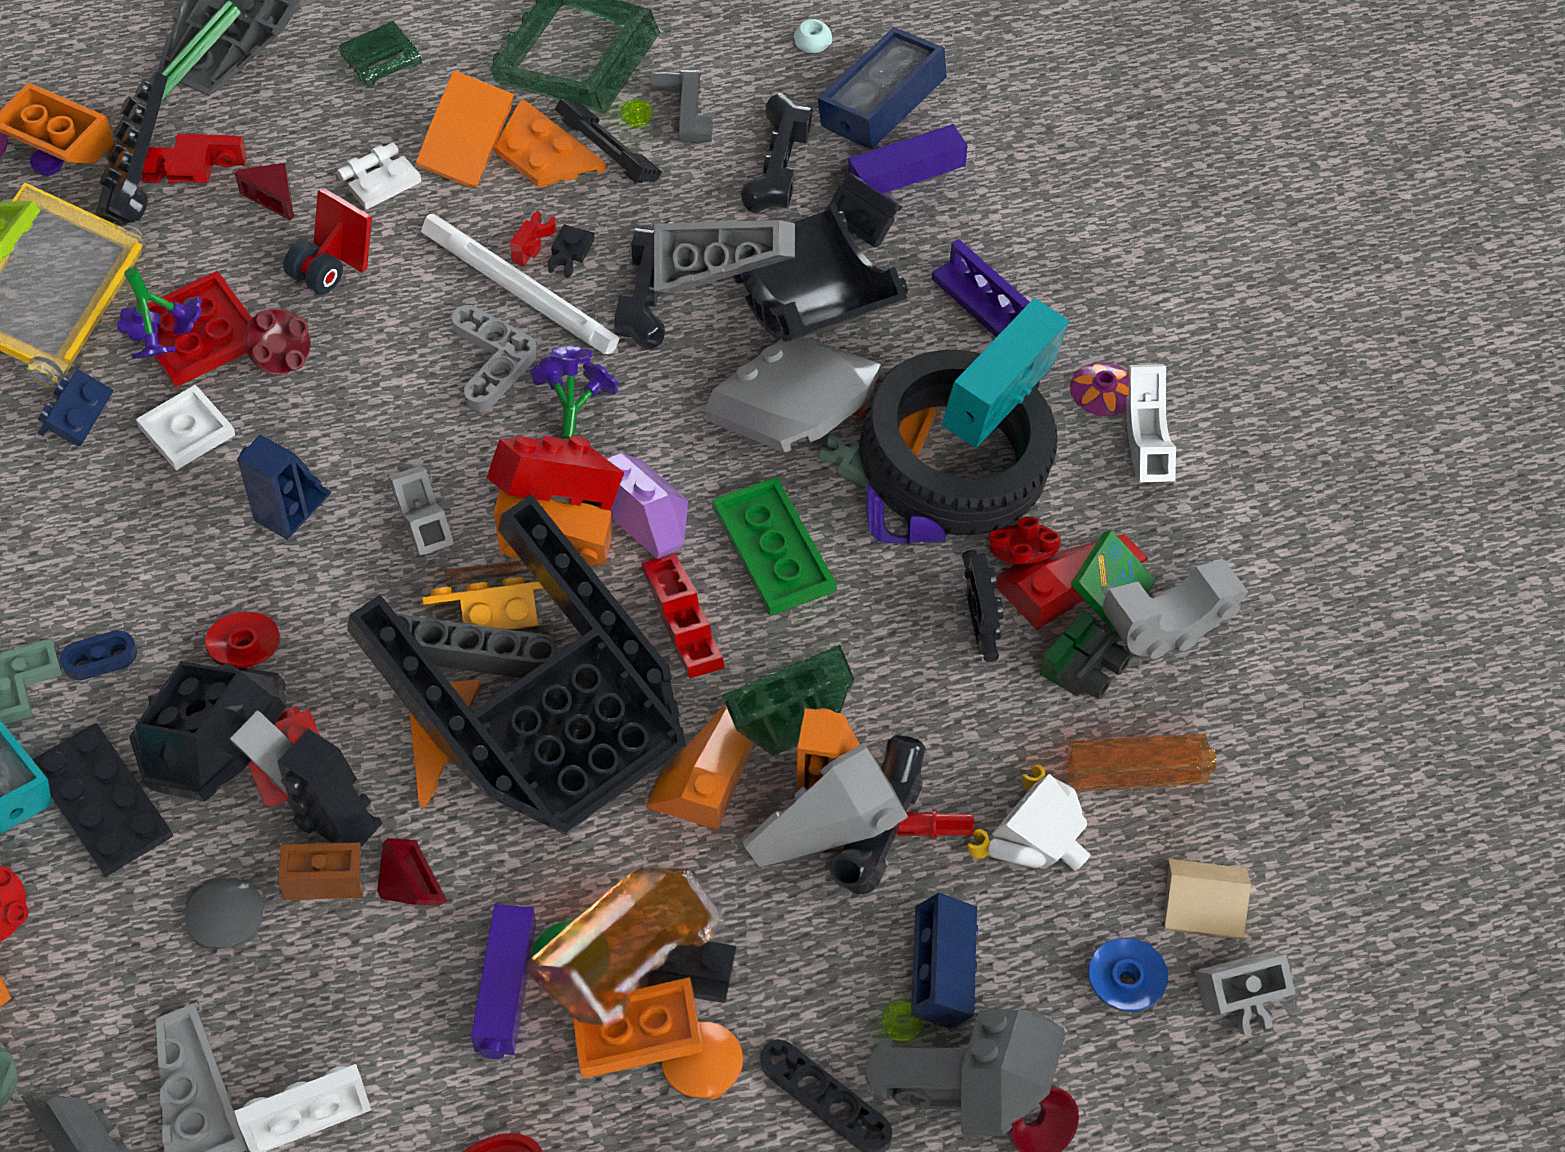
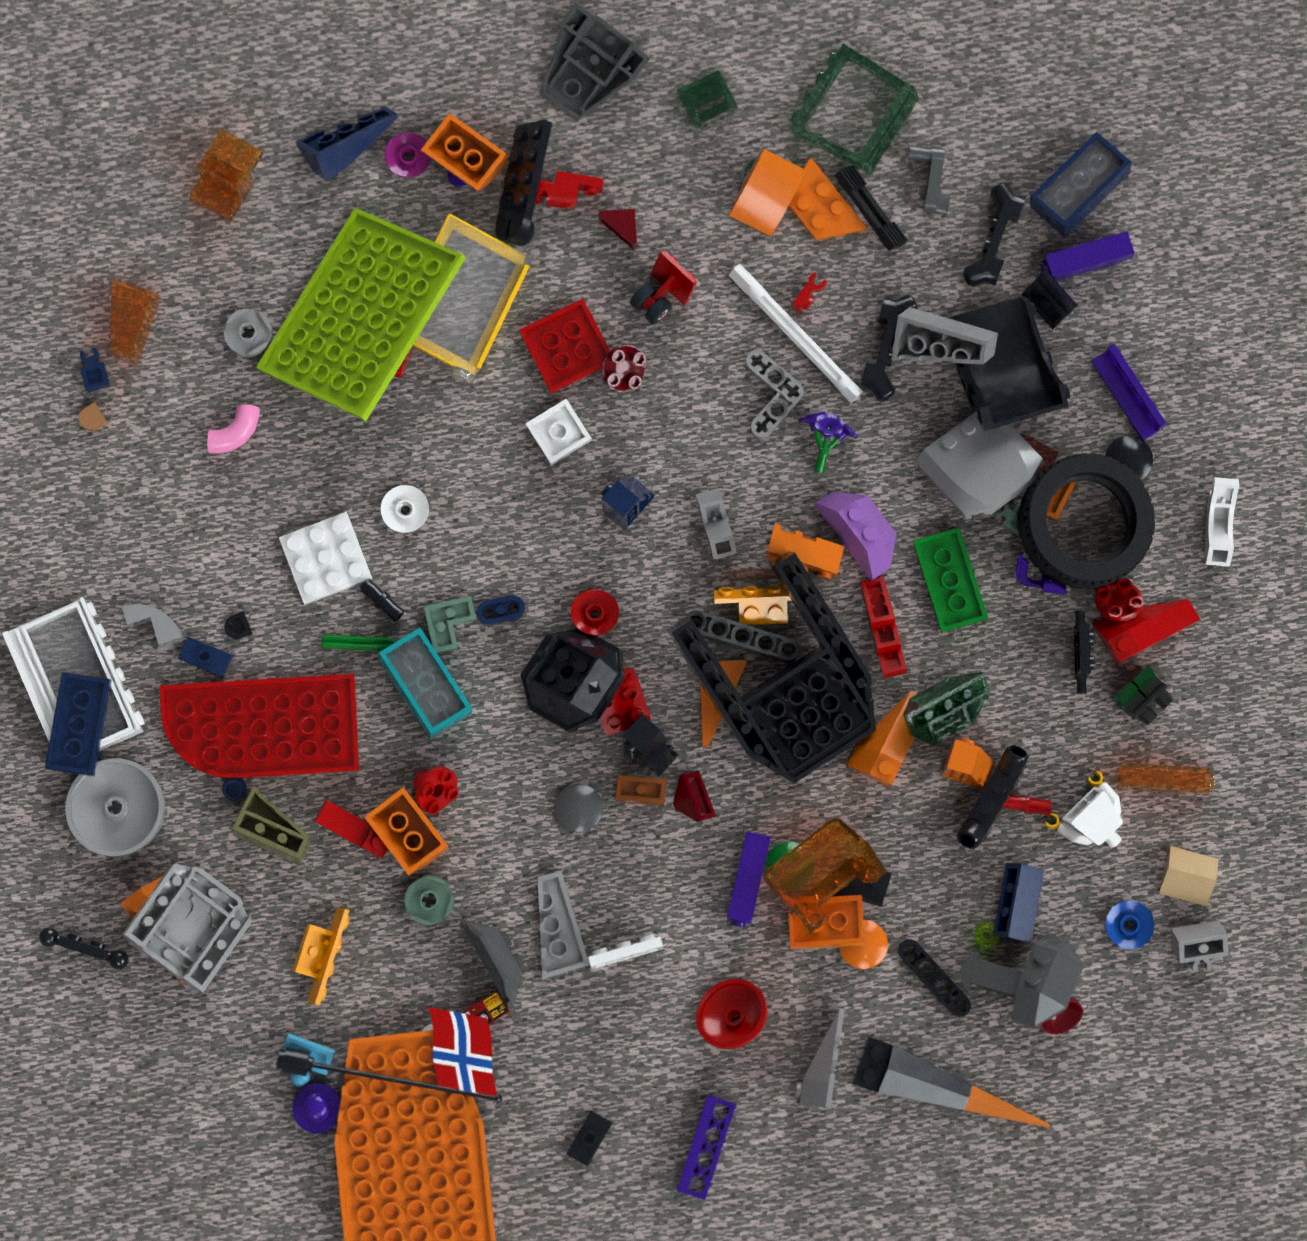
camera: 10 degrees right, 25 degrees up
black plate [32,723,174,877] -> none
dark blue bracket [37,368,114,446] -> none
dark purple plant [117,267,202,359] -> none
axle [161,1,240,100] -> none
light grey brick [230,710,293,796] -> none
white plate [337,142,422,210] -> none
red wedge [486,436,624,511] -> none
black plate [548,224,595,278] -> none
clear neon green plate [621,99,653,127] -> none
light grey wedge [743,743,908,867] -> none
light aqua plate [793,19,832,53] -> none
teal brick [941,298,1070,448] -> none
magenta dish [1070,362,1129,416] -> none
green tile [1070,530,1156,633] -> none
light grey brick [1103,559,1248,659] -> none

